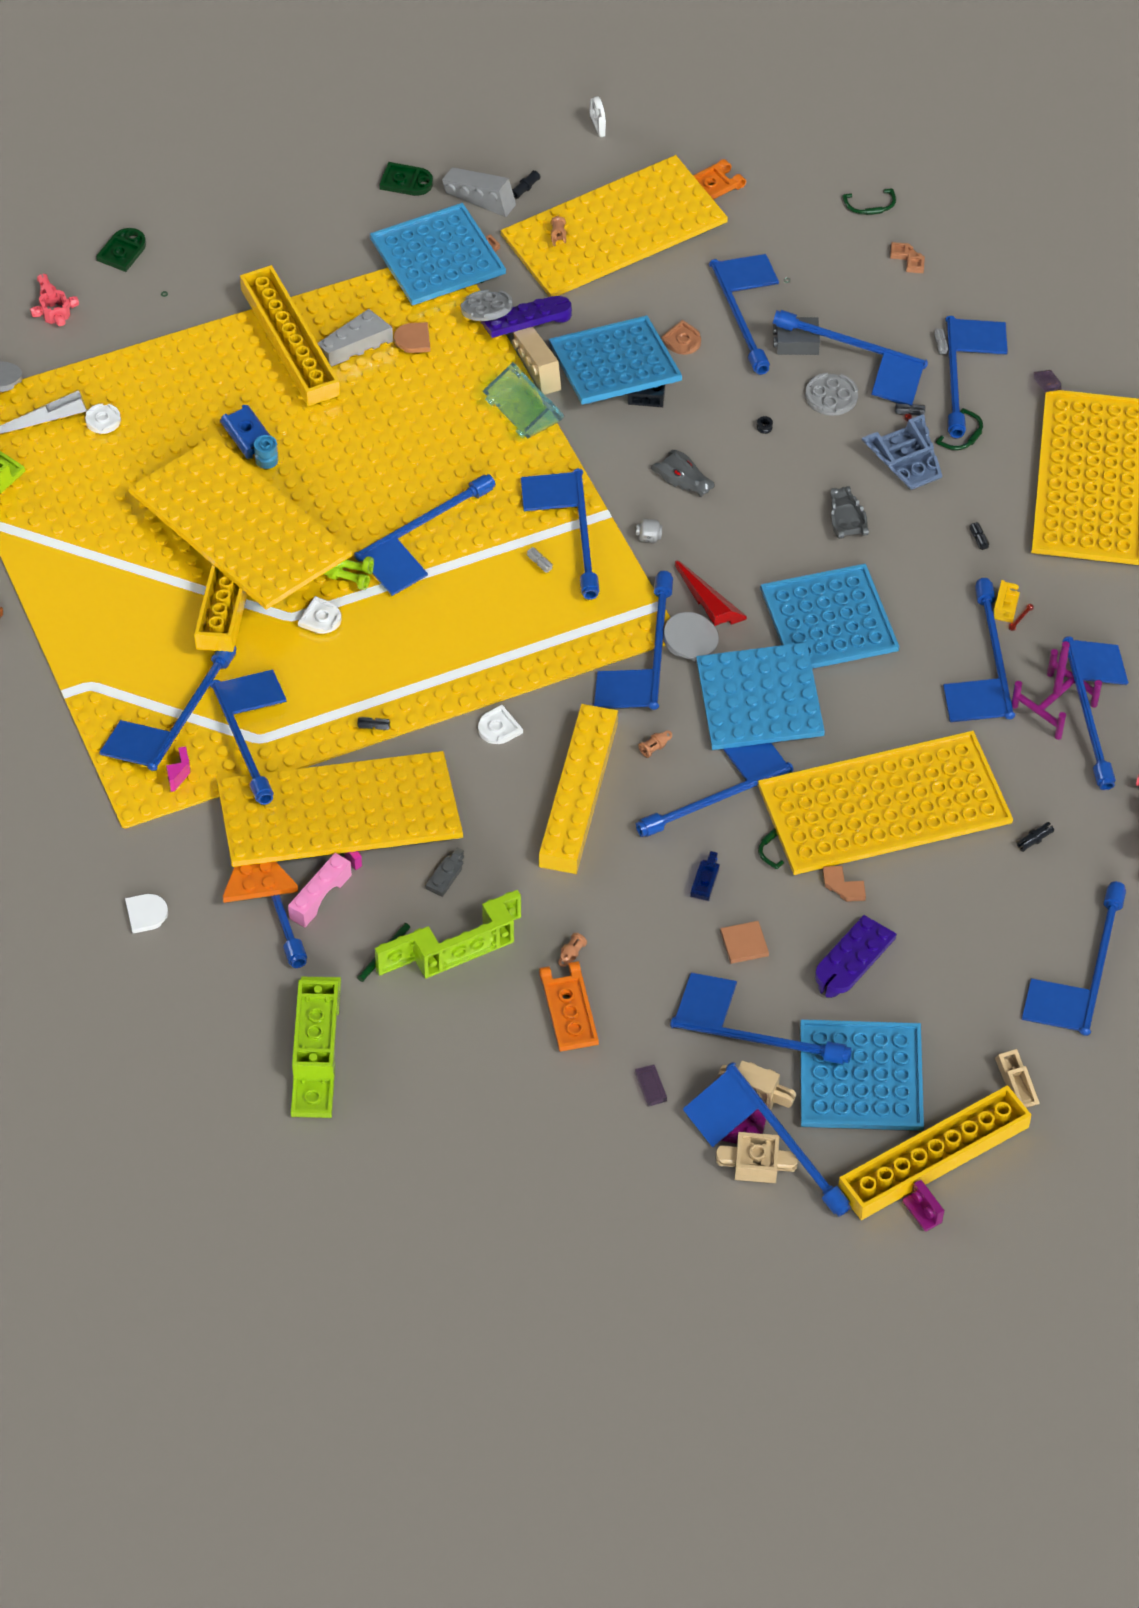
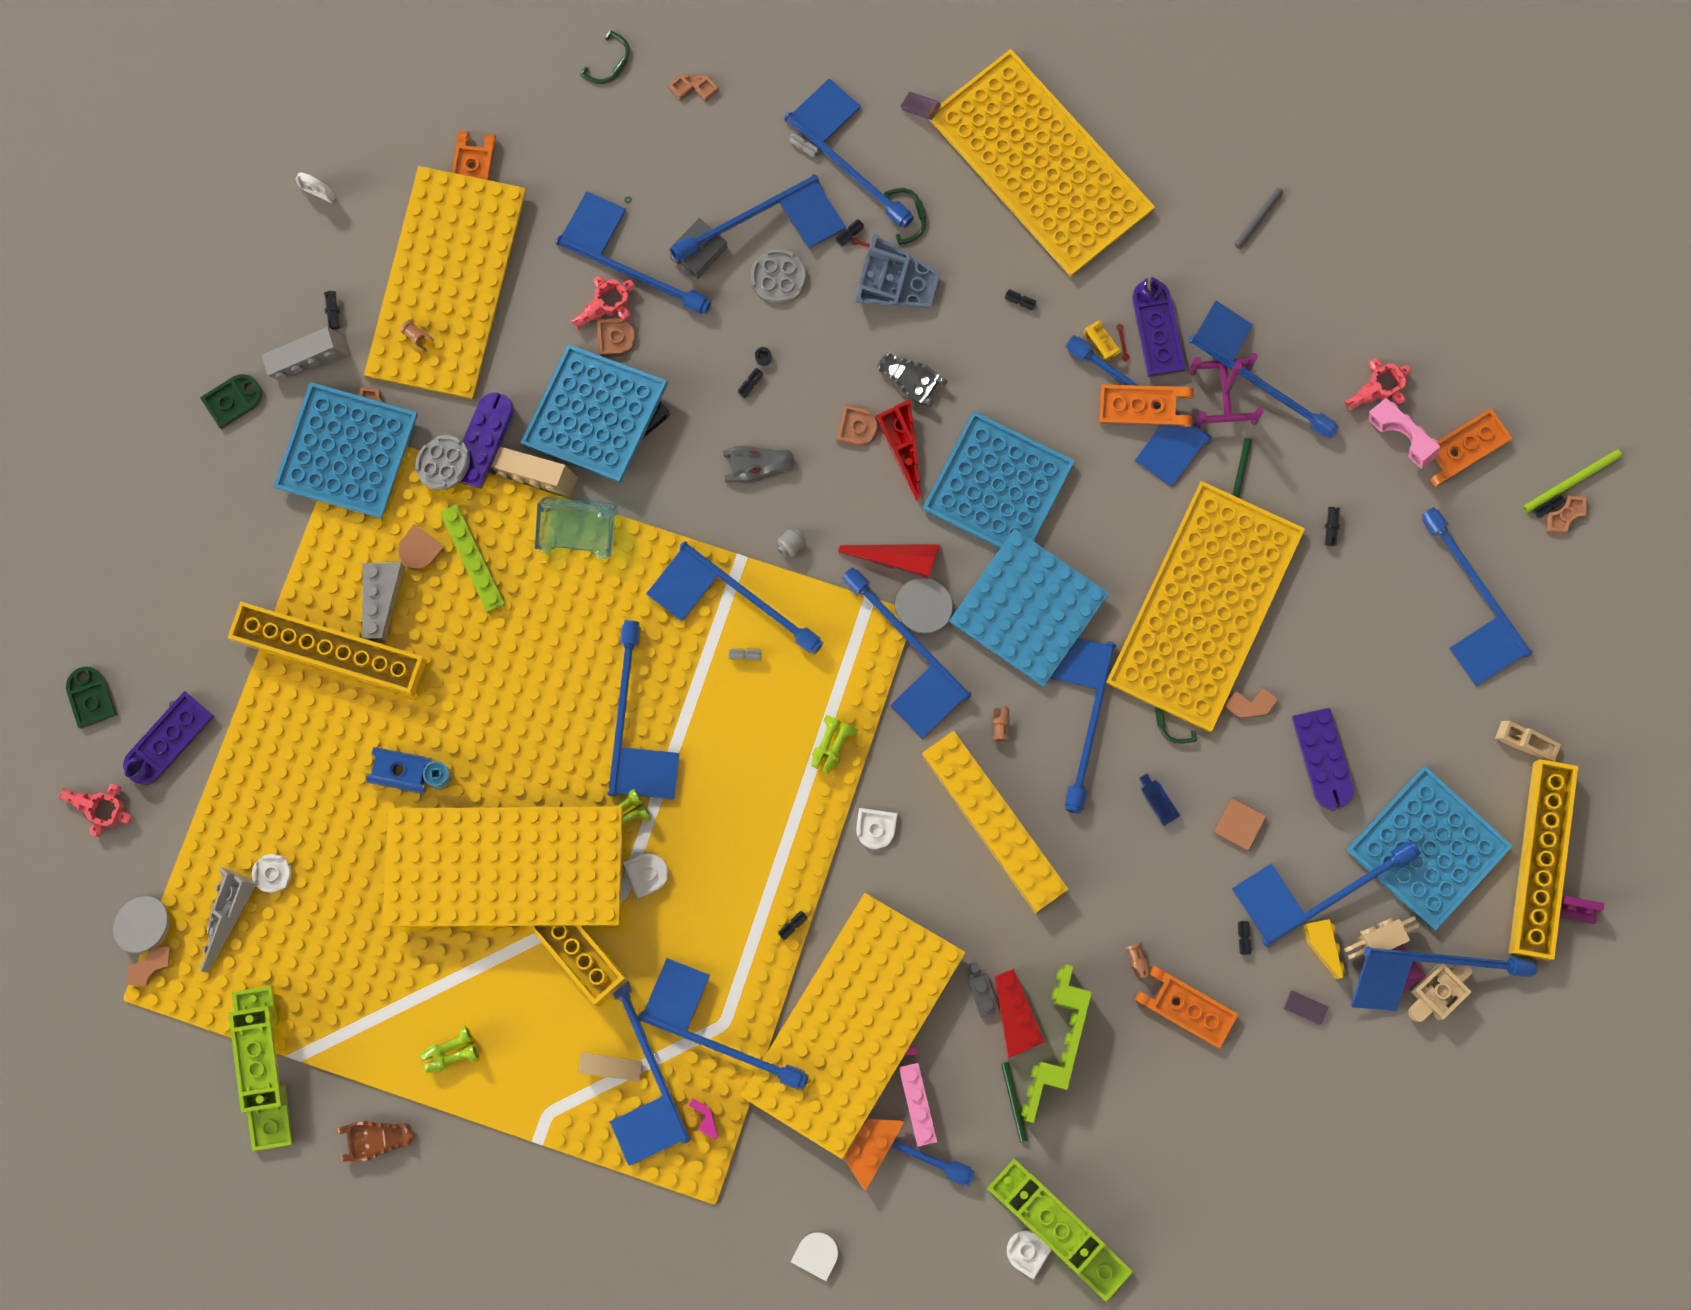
camera: 45 degrees left, 25 degrees up
none -> dark purple plate [123,691,214,785]
none -> lime piece [419,1026,479,1073]
none -> lime plate [440,504,505,613]
none -> coral piece [571,276,635,330]
none -> tan slope [578,1053,642,1081]
none -> black piece [738,368,763,398]
none -> lime piece [811,715,858,774]
none -> nougat tile [836,405,877,446]
none -> red wedge [875,399,922,501]
none -> red wedge [994,969,1045,1059]
none -> white tile [1007,1230,1051,1280]
none -> orange hinge [1099,384,1194,427]
none -> dark purple plate [1132,277,1186,377]
none -> dark green bar [1233,438,1252,498]
none -> black piece [1238,921,1251,955]
none -> yellow slope [1303,919,1345,979]

